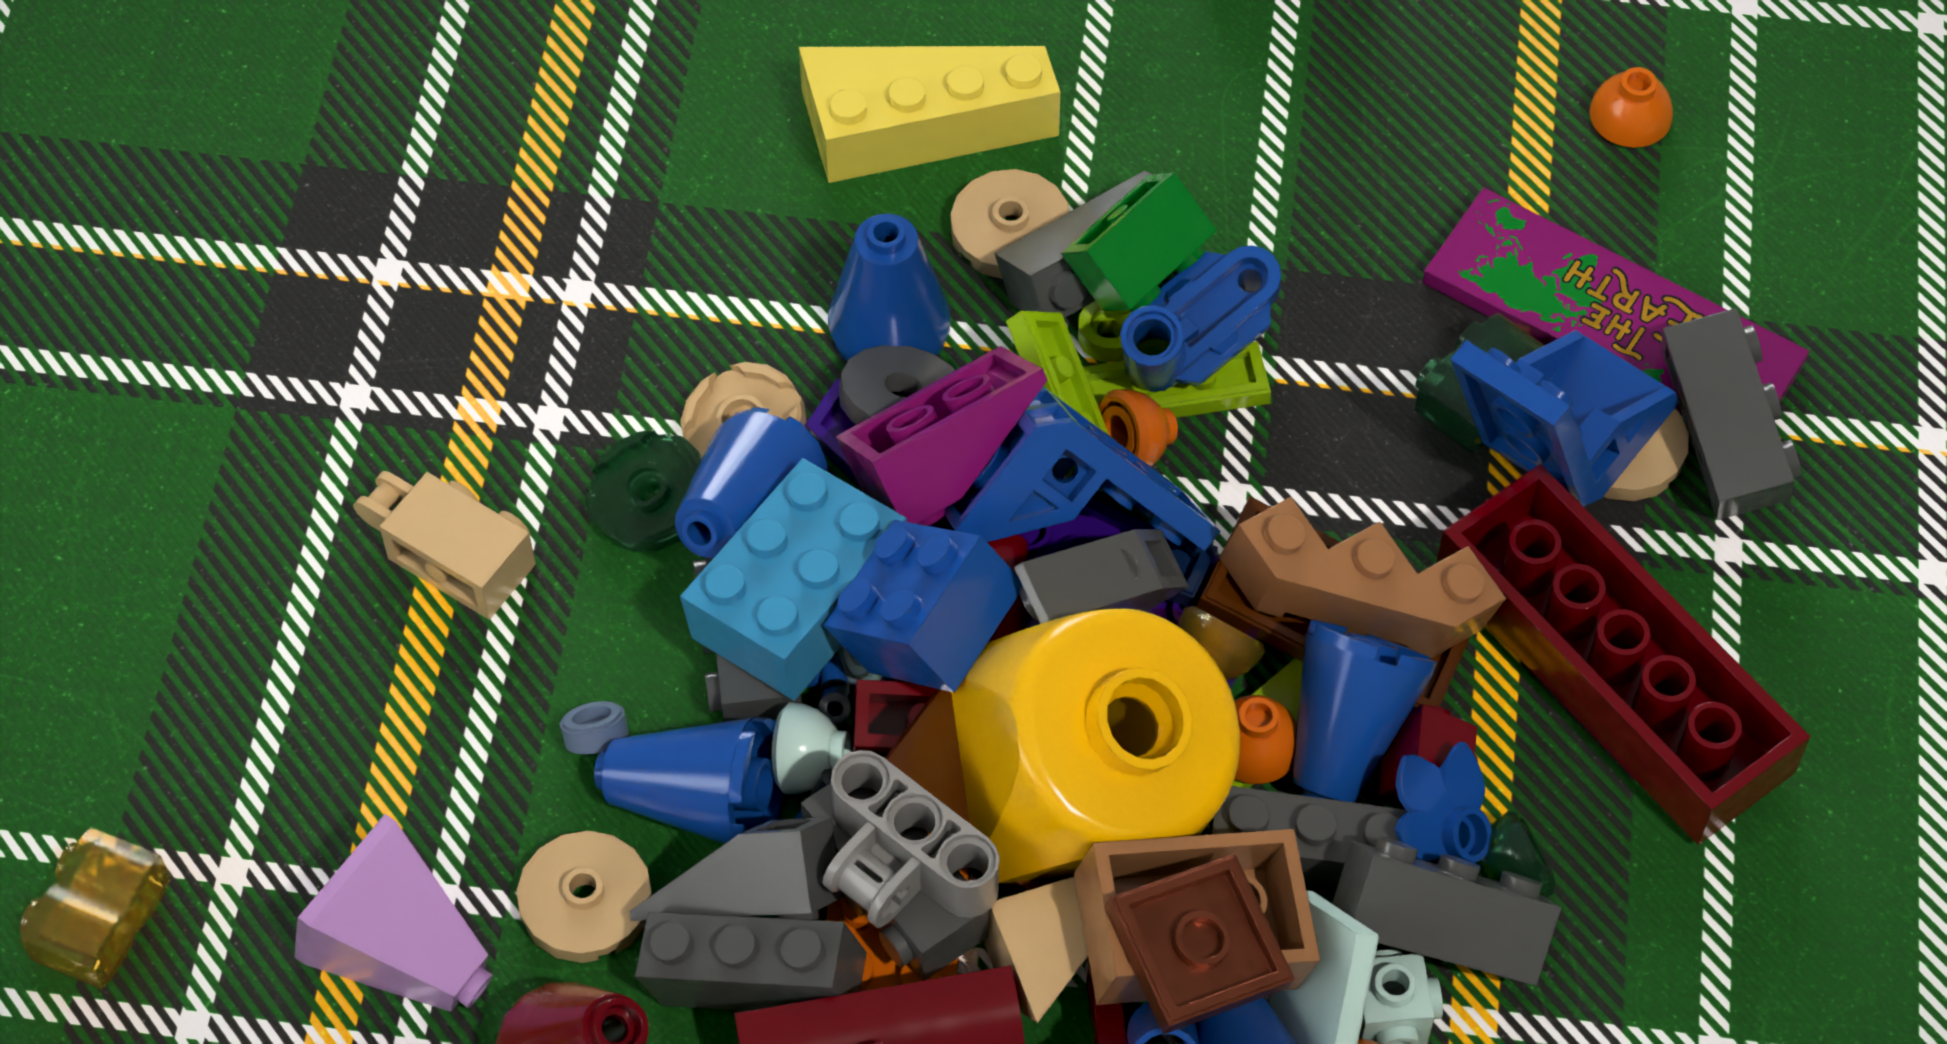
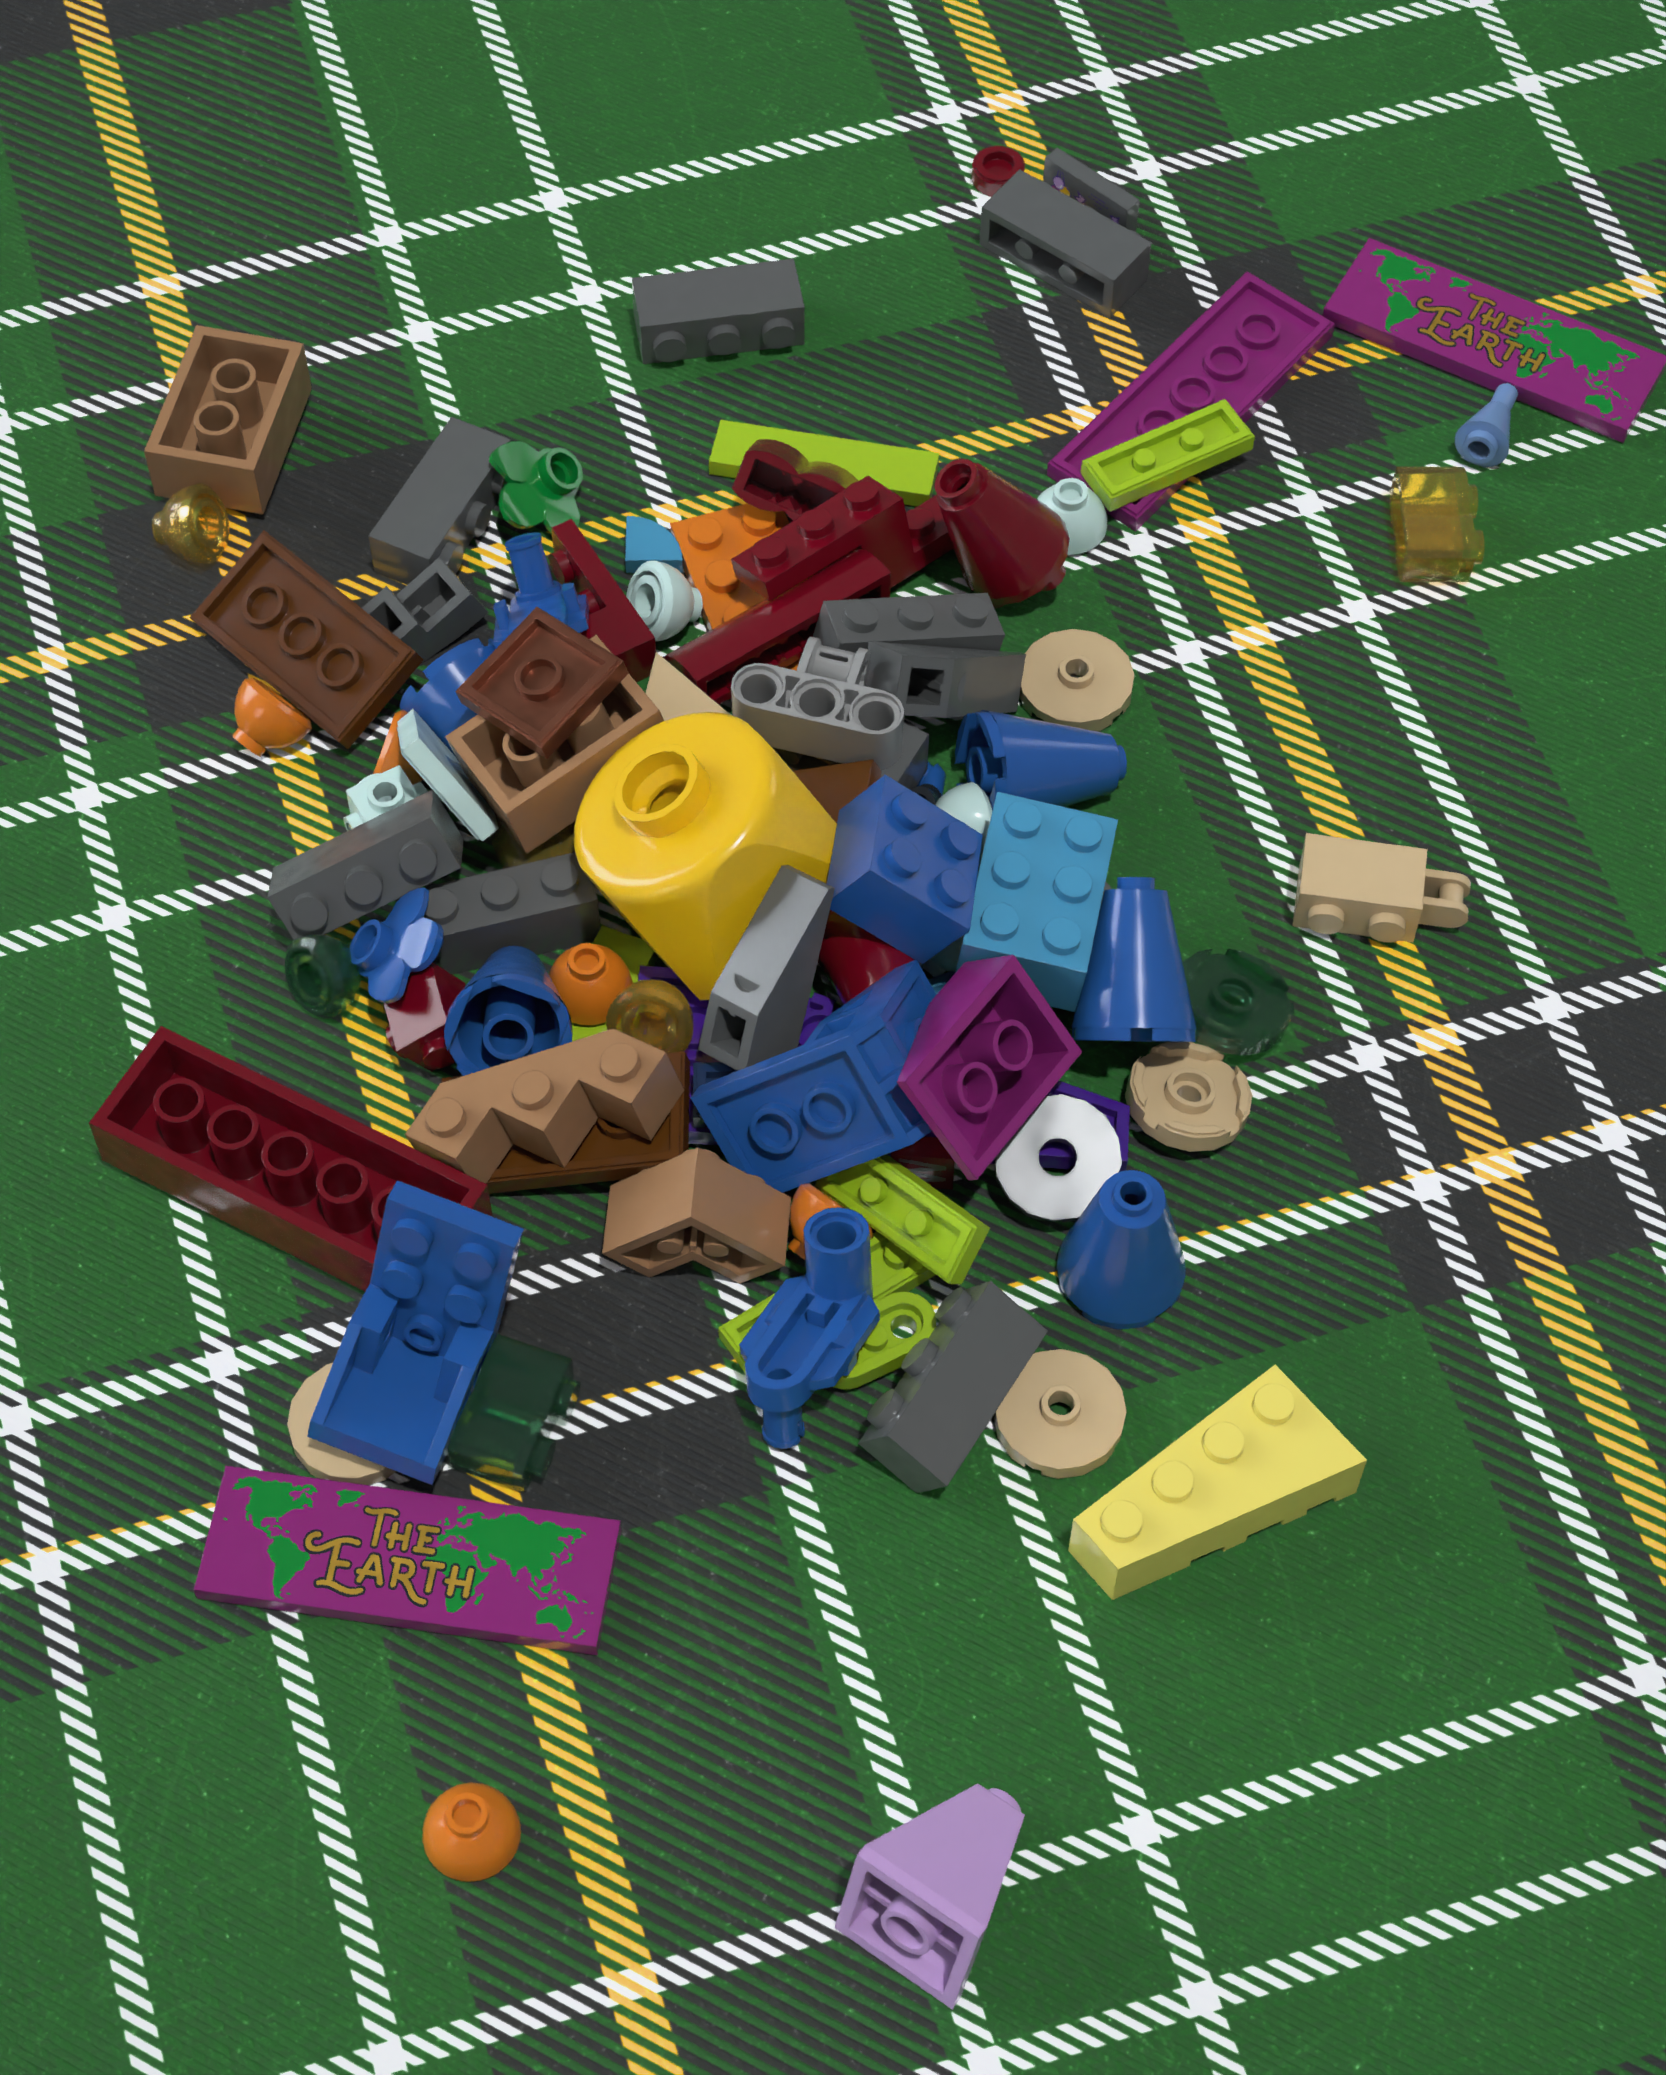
camera: 155 degrees right, 0 degrees up
lavender slope [294,814,493,1012] -> none
sand blue tile [560,701,629,754] -> none
green brick [1061,172,1217,312] -> none
dark grey brick [1661,308,1801,520] -> none
none -> medium nougat brick [602,1148,791,1284]

